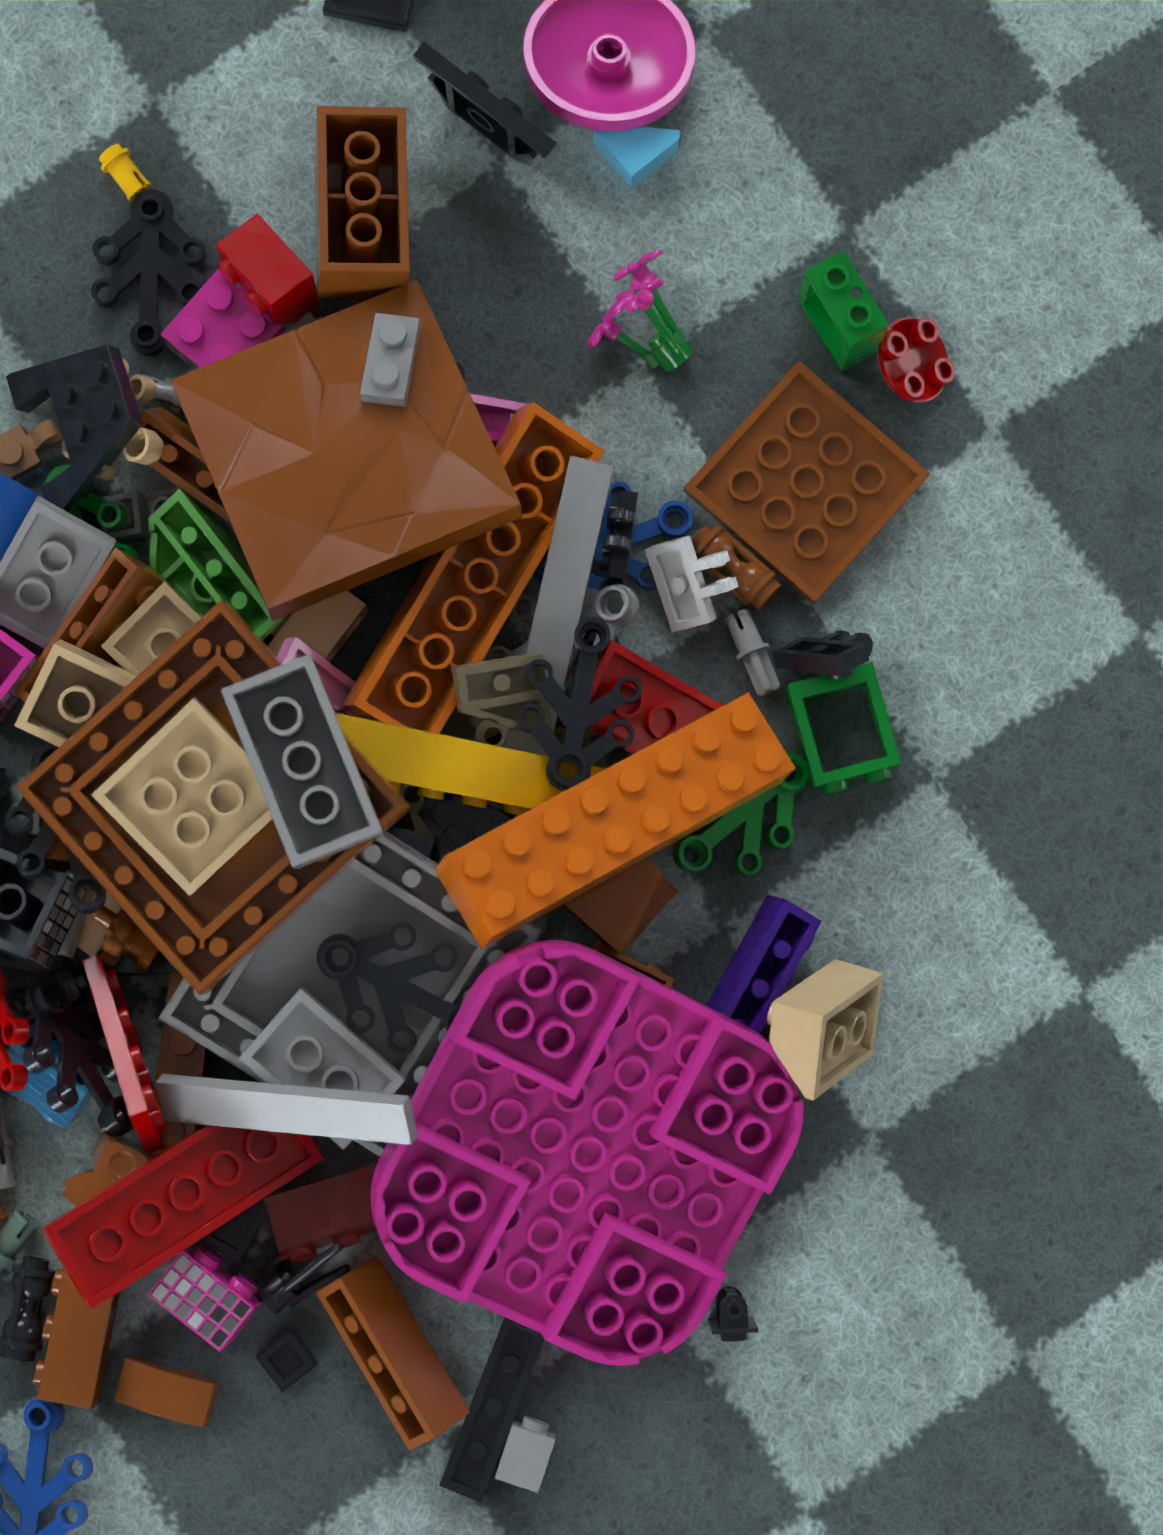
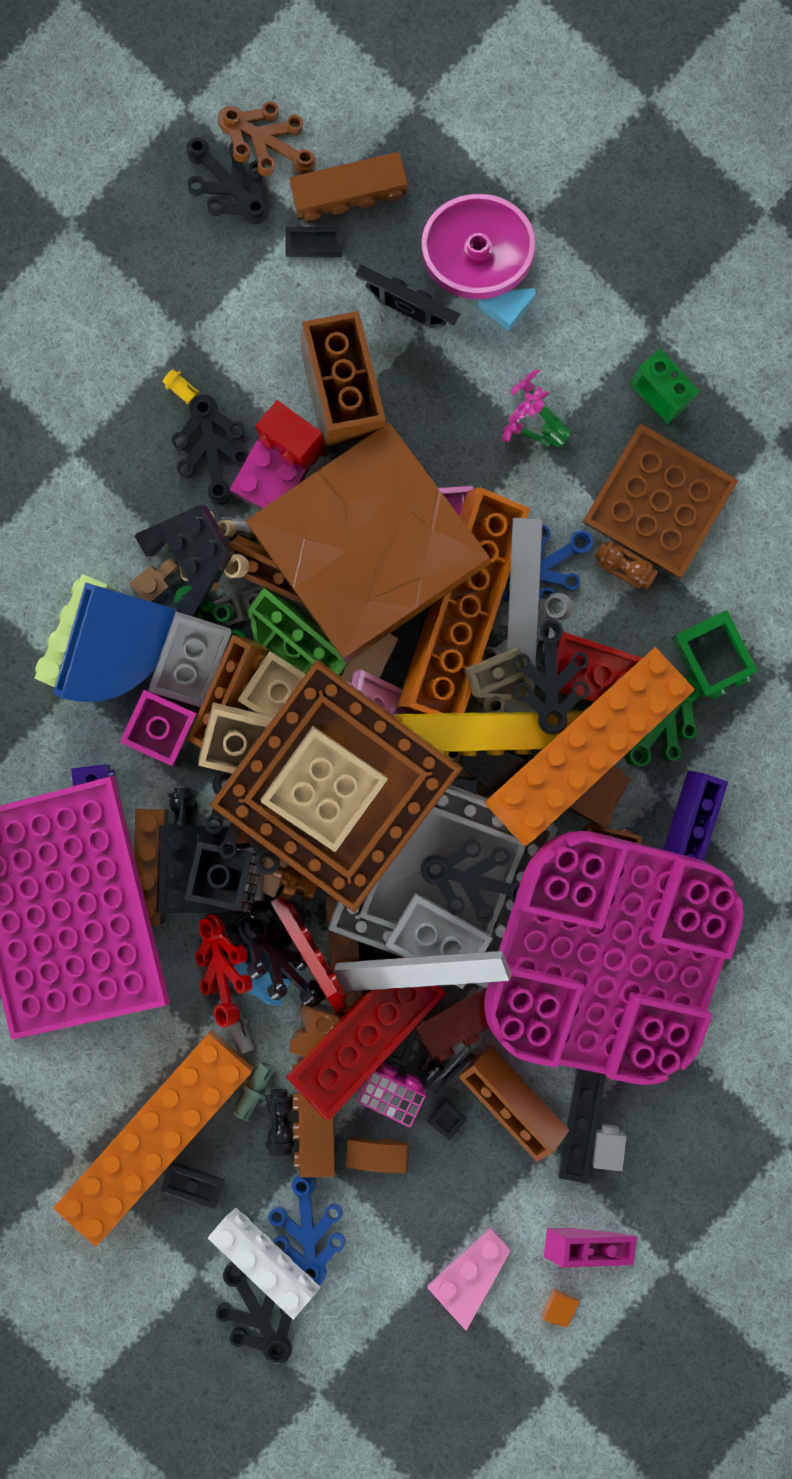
camera: 10 degrees left, 5 degrees up
light grey brick [221,654,384,869] -> none
light grey plate [360,313,421,407] -> none
black hinge [600,490,638,585] -> none
white hinge [645,535,738,633] -> none
black hinge [708,1286,759,1342] -> none
light grey axle [724,609,781,697] -> none
tan slope [767,959,883,1101] -> none
black hinge [773,630,874,679] -> none
red dish [878,317,955,403] -> none

